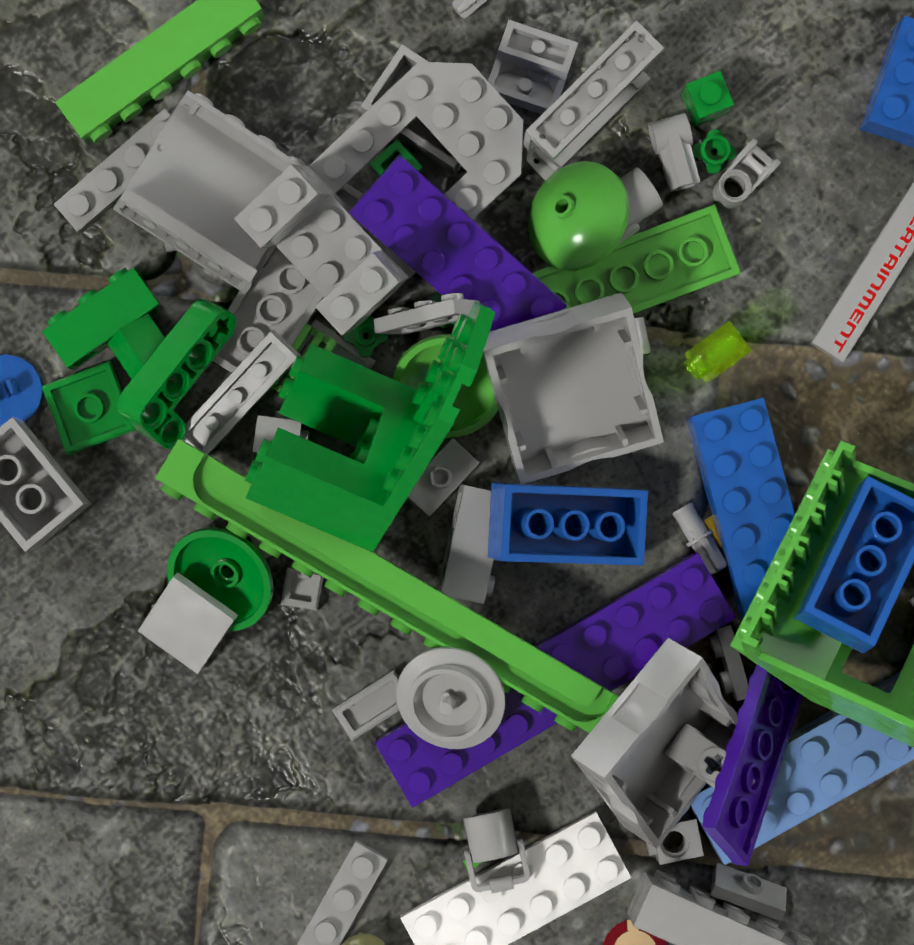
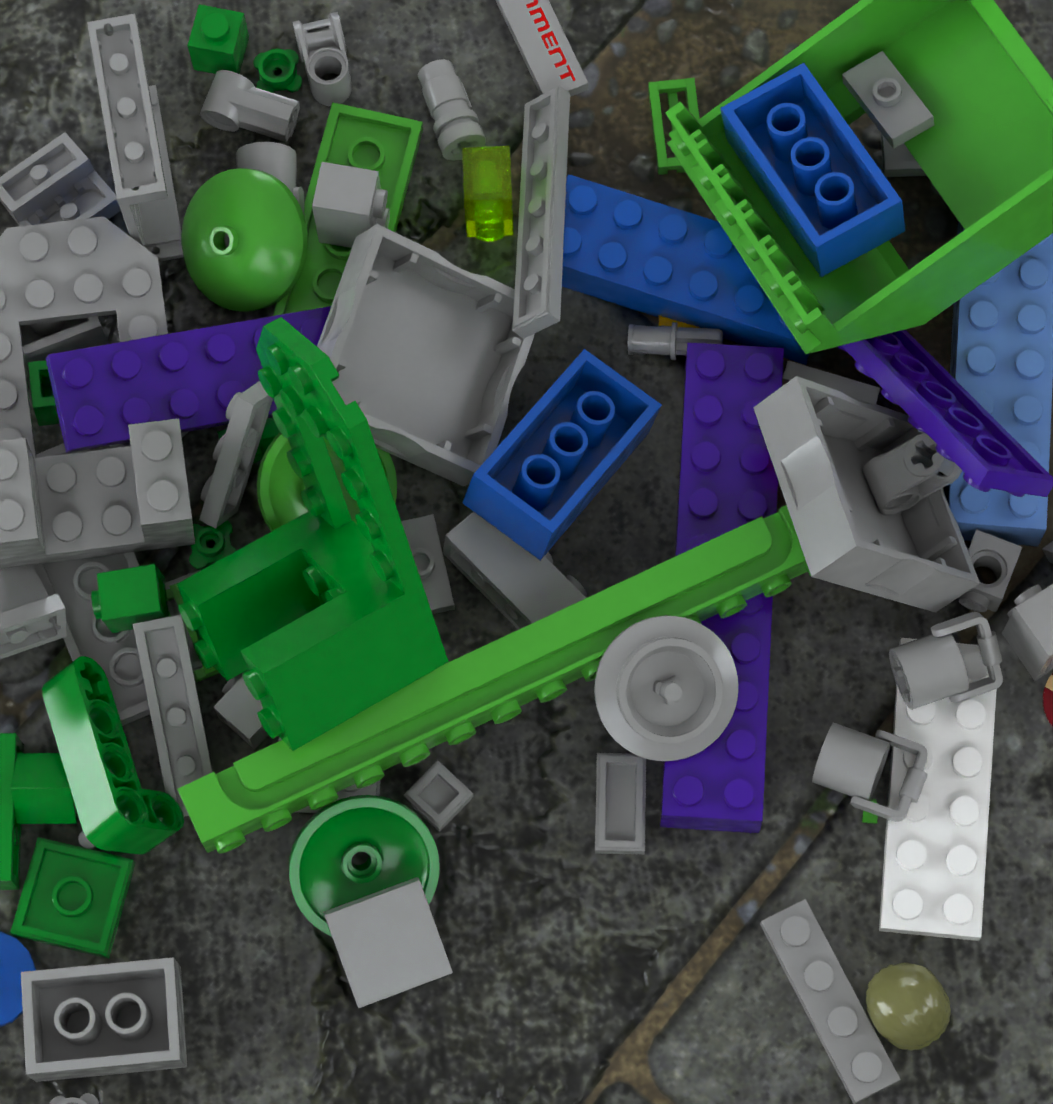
camera: 50 degrees left, 15 degrees down
none -> green brick [91,564,169,633]
none -> light grey brick [312,162,390,248]
none -> light grey axle [418,59,486,161]
none -> light grey tile [513,85,570,339]
none -> bright green tile [648,78,700,175]
none -> light grey piece [889,612,1003,710]

